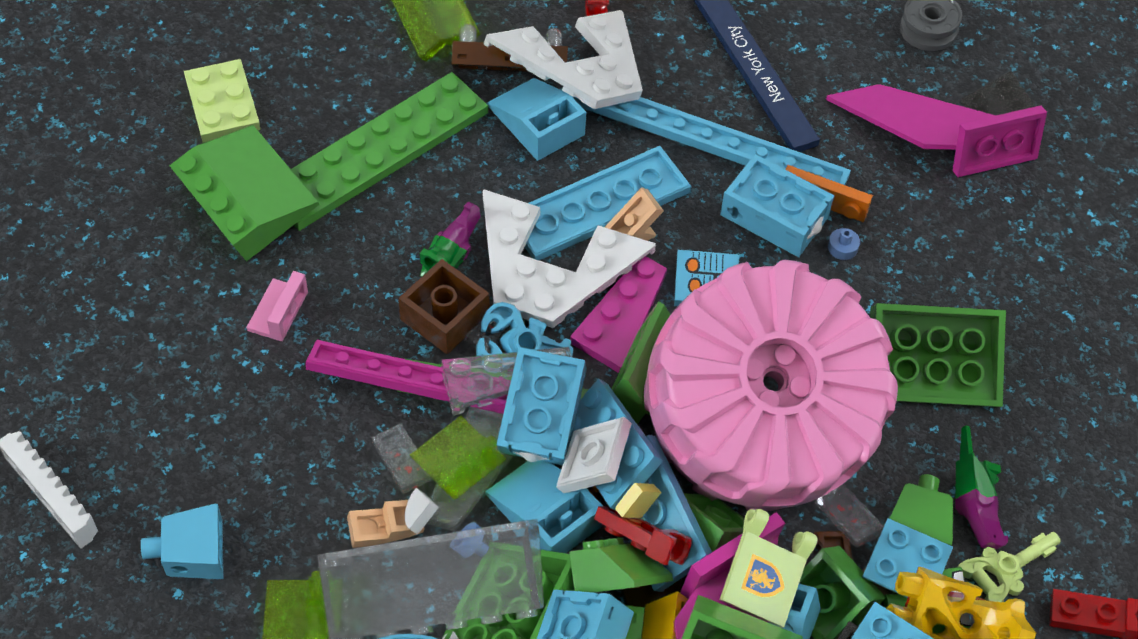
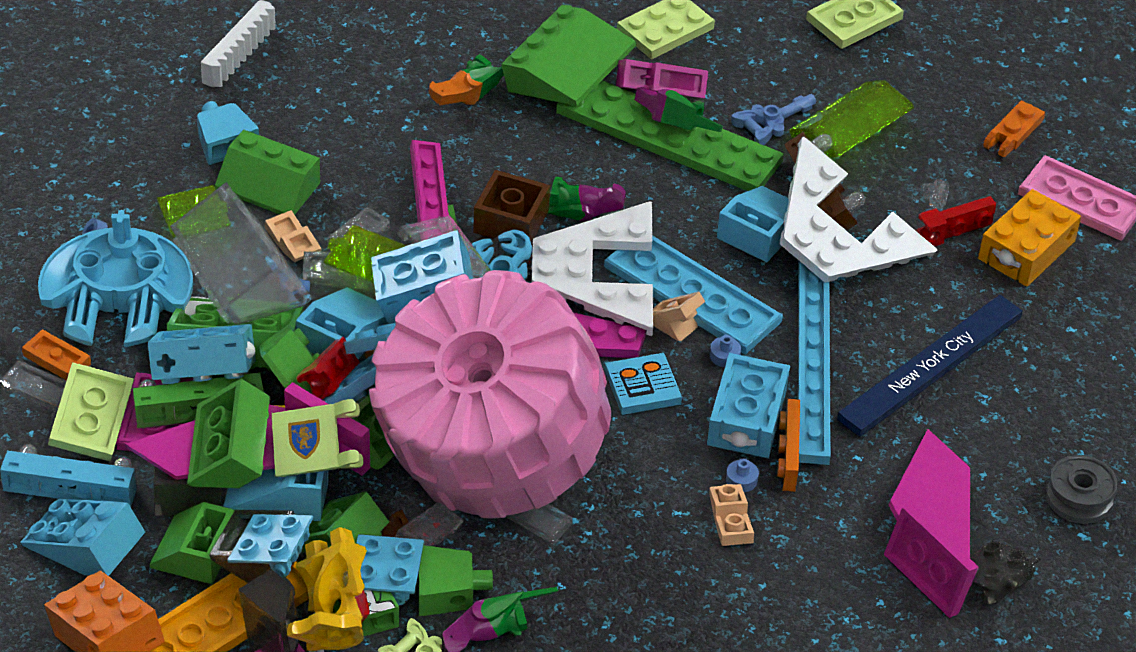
camera: 70 degrees right, 10 degrees down
bright pink panel [246,271,308,342] -> none
white tile [405,488,438,534] -> none
white tile [556,417,632,494] -> none
light yellow tile [615,483,662,518] -> none
bright green slope [870,303,1006,407] -> none
none -> bright green slope [215,129,320,215]
none -> animal [428,54,504,105]
none -> dark pink slope [616,59,708,99]
none -> green animal [634,87,723,132]
none -> light nougat slope [709,484,754,546]
none -> medium blue tile [710,335,741,367]
none -> medium blue piece [731,94,816,145]

